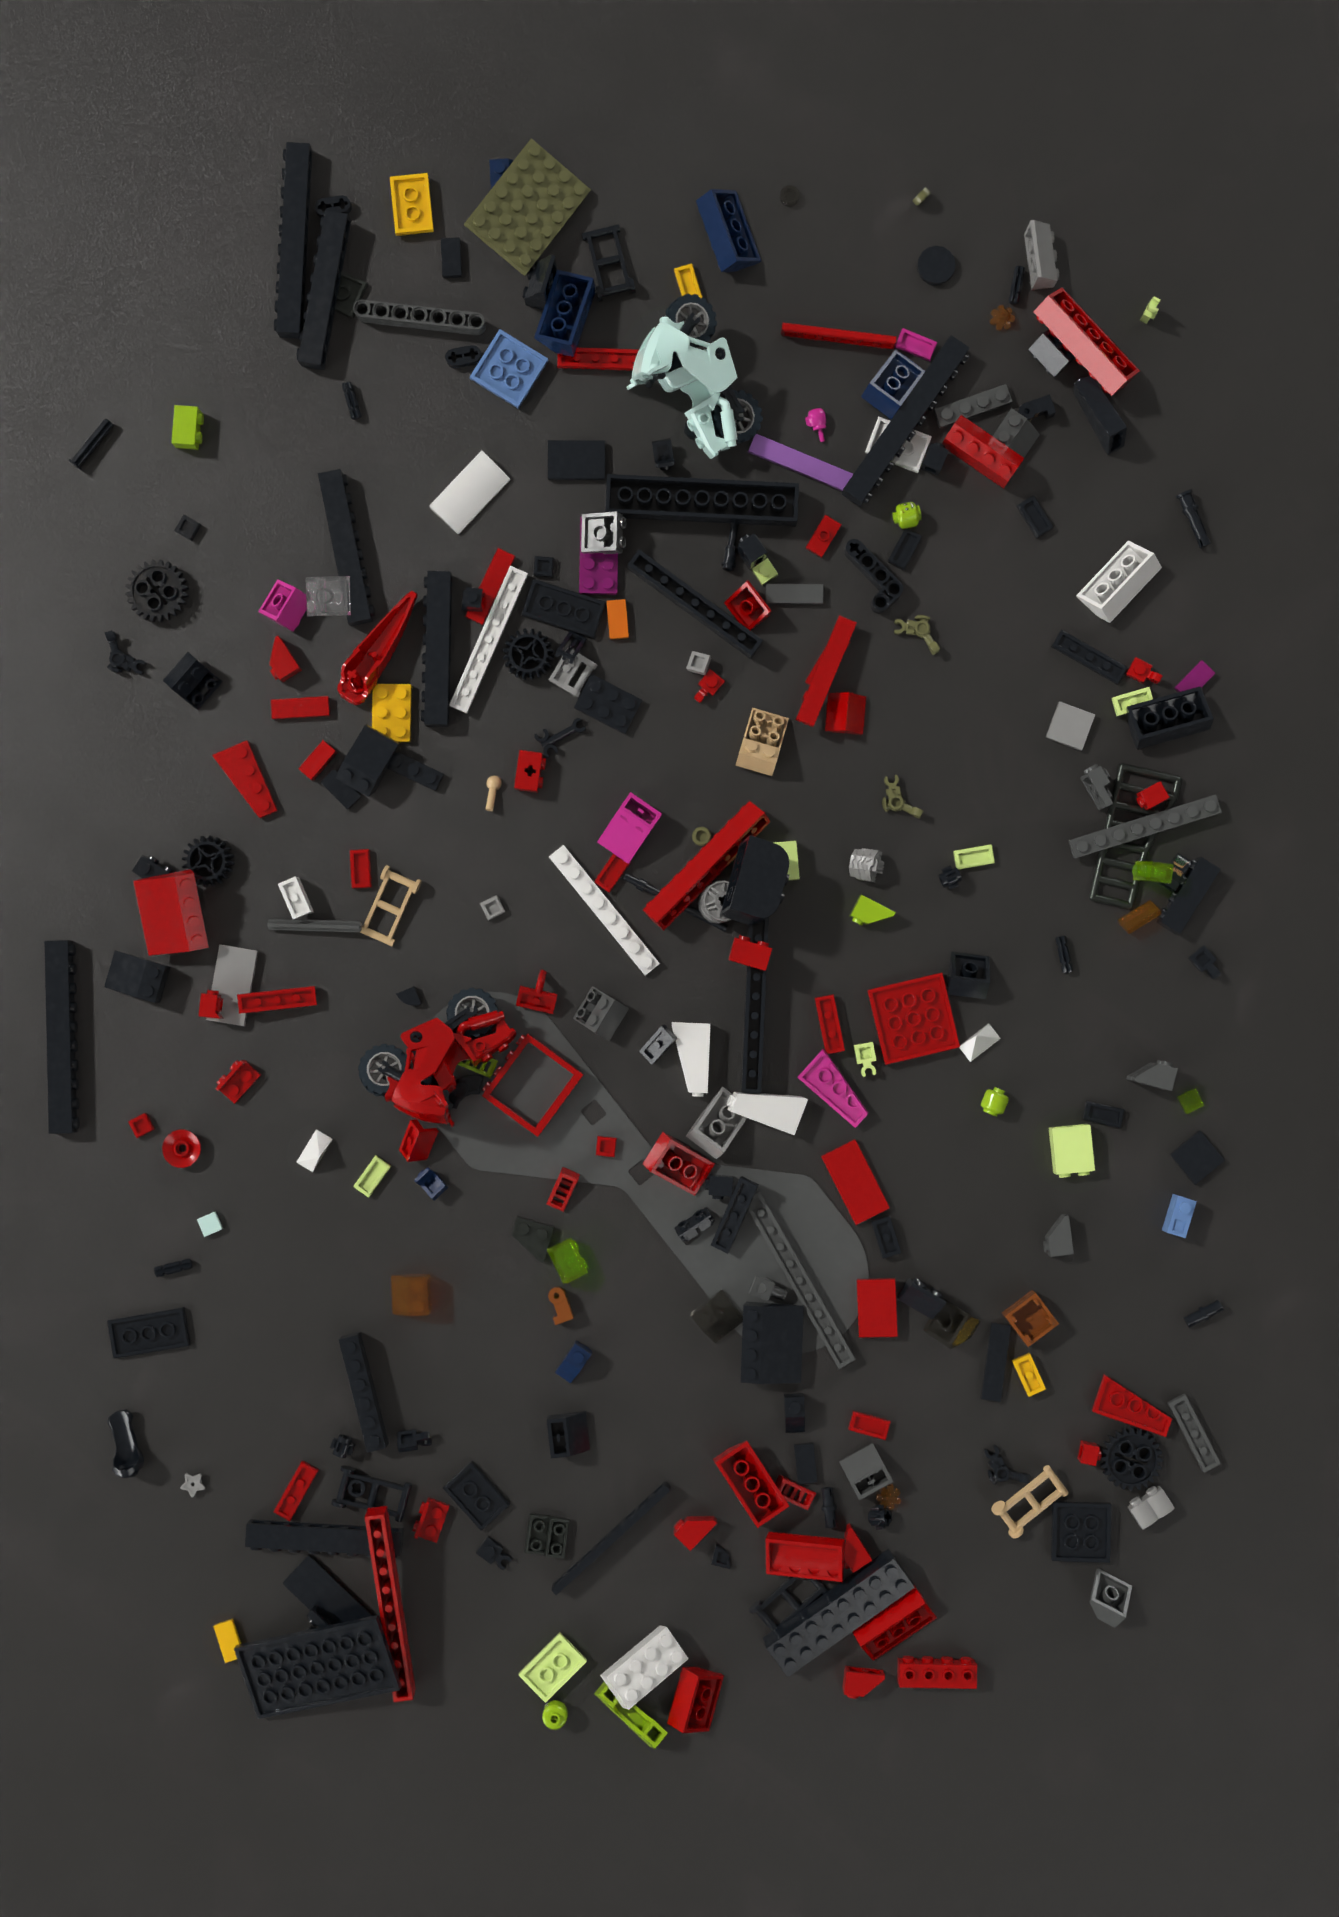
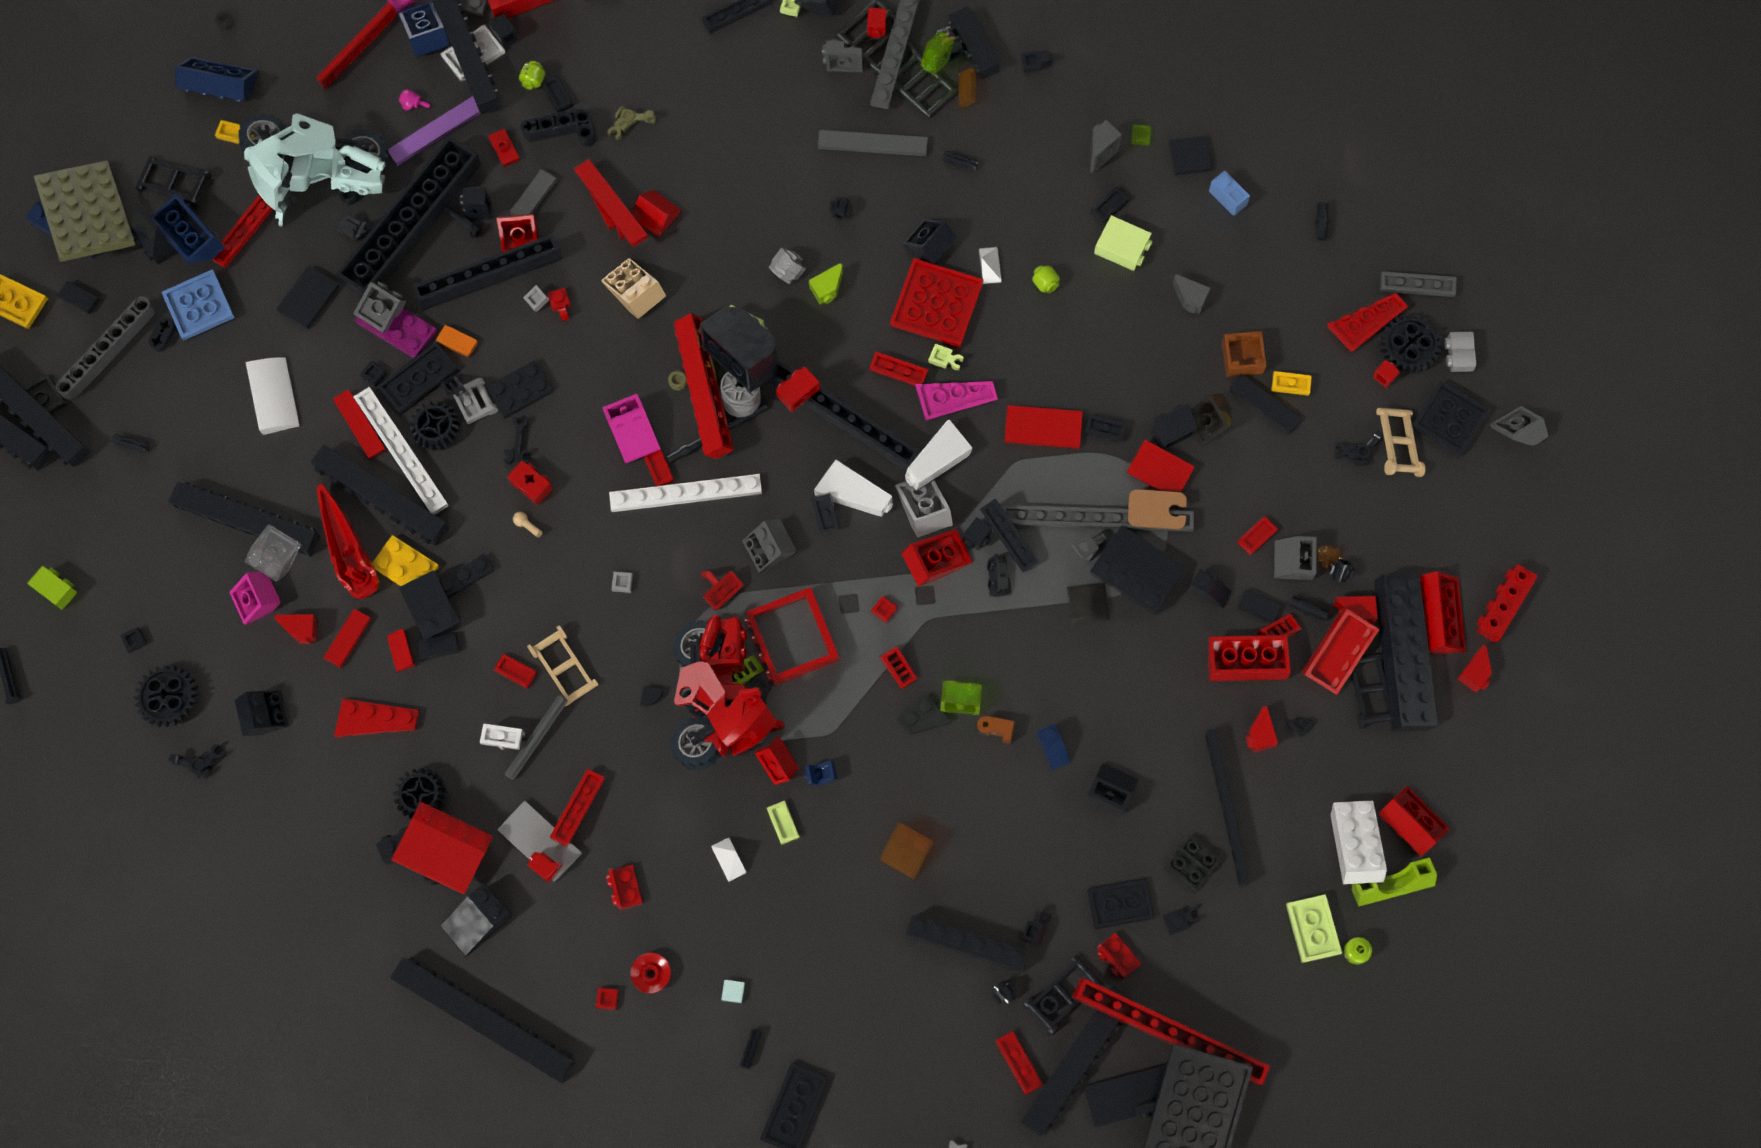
camera: 50 degrees left, 15 degrees down
black window [461,587,485,612] -> none
yellowish green plate [752,558,778,585] -> none
olive piece [882,775,923,819] -> none
yellowish green tile [953,844,995,870] -> none
light grey tile [1045,701,1095,751] -> none
none -> dark grey tile [818,130,928,156]
none -> medium nougat piece [1128,489,1186,530]

